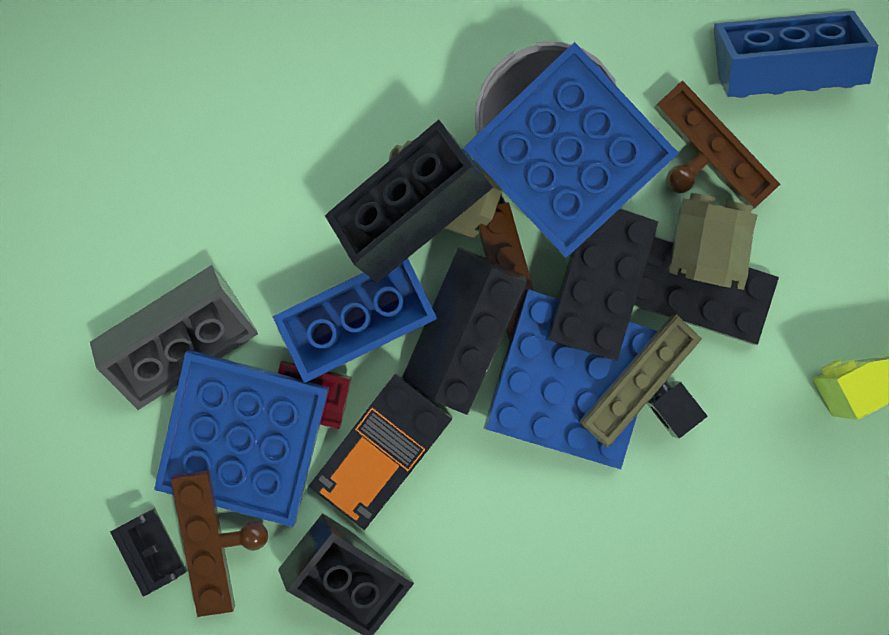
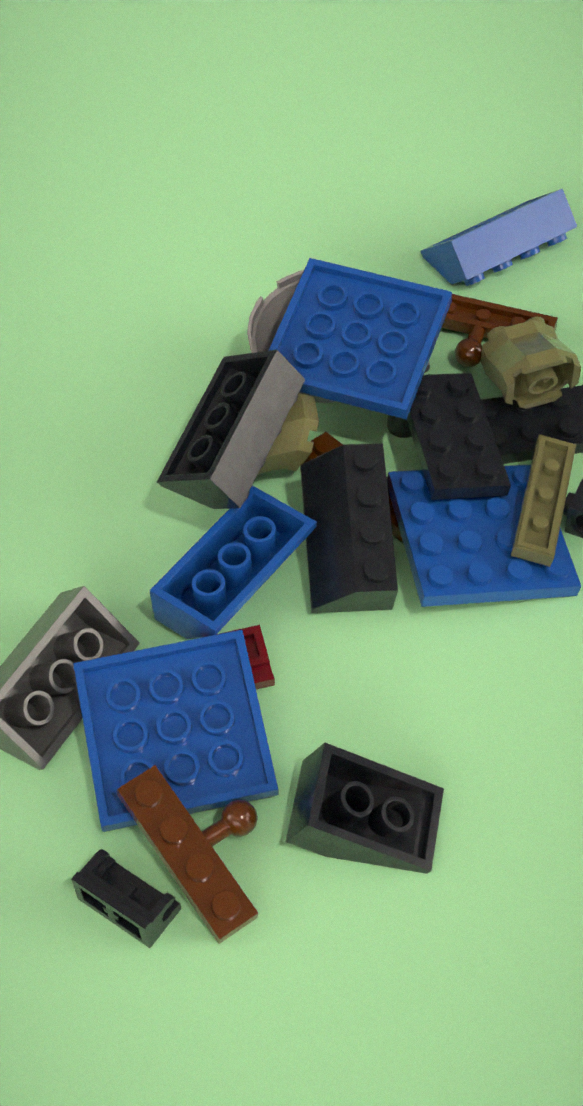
camera: 30 degrees left, 35 degrees down
slope [308,374,452,531] -> none

